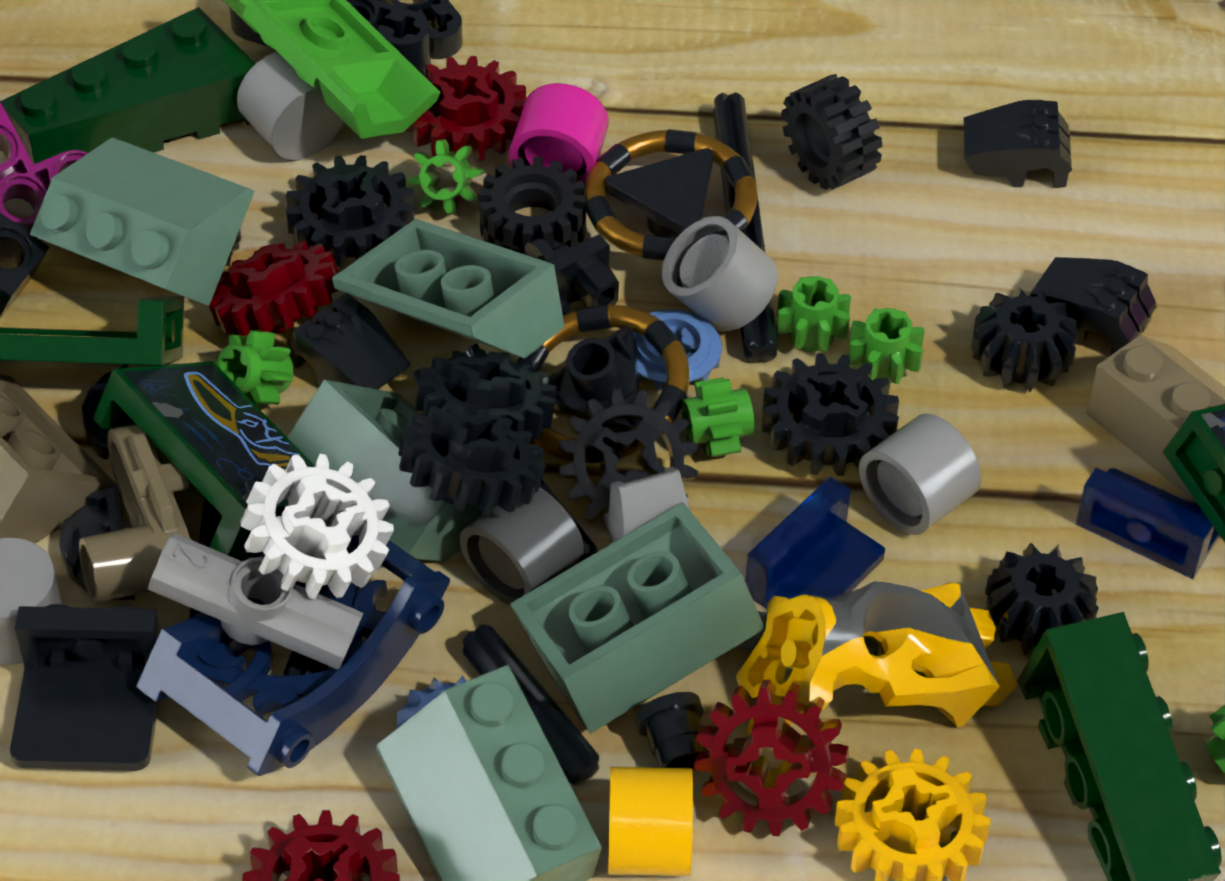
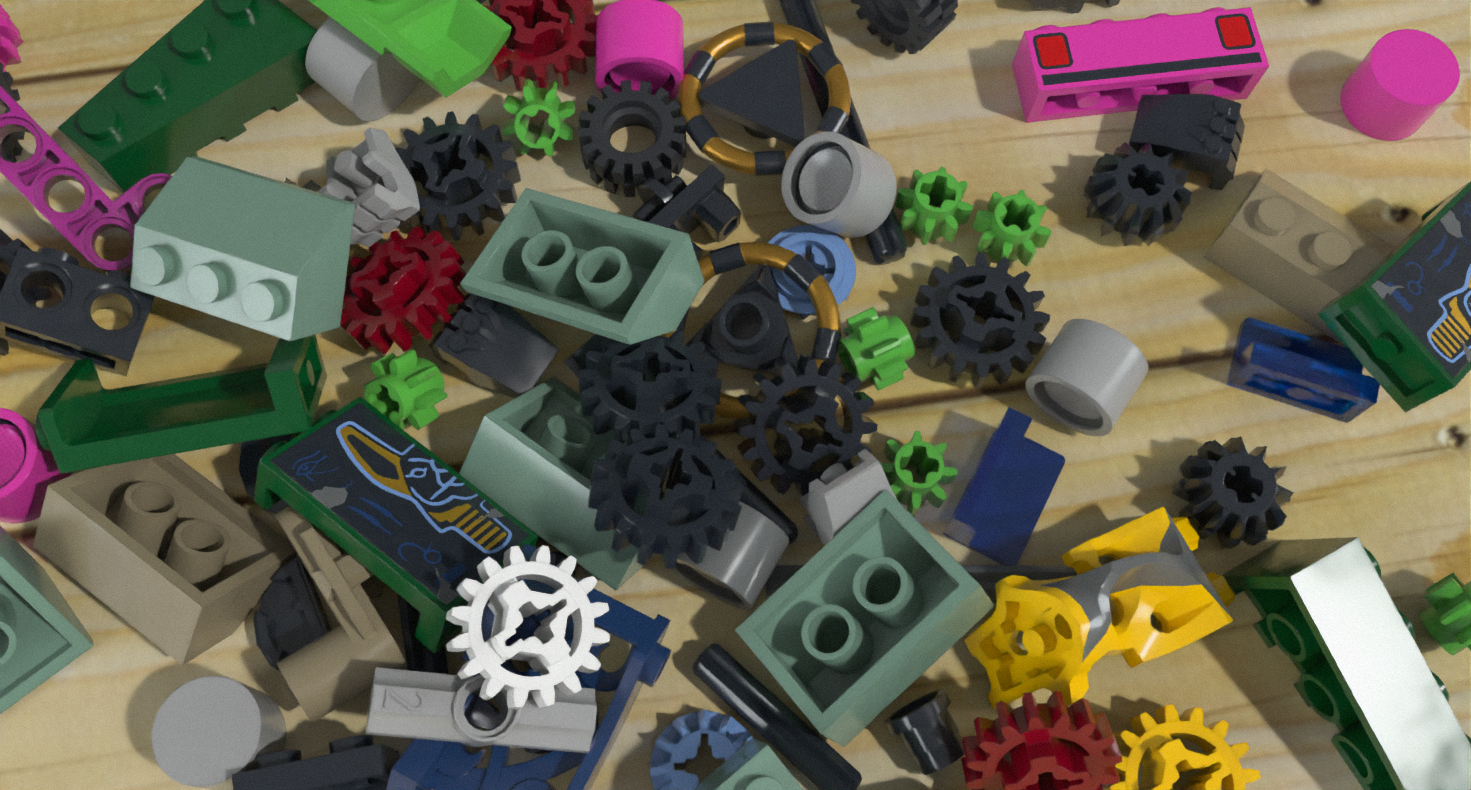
camera: 15 degrees left, 20 degrees up
none -> light grey hand [318,128,420,247]
none -> bright green gear [880,431,958,517]
none -> dark pink brick [1012,7,1269,123]

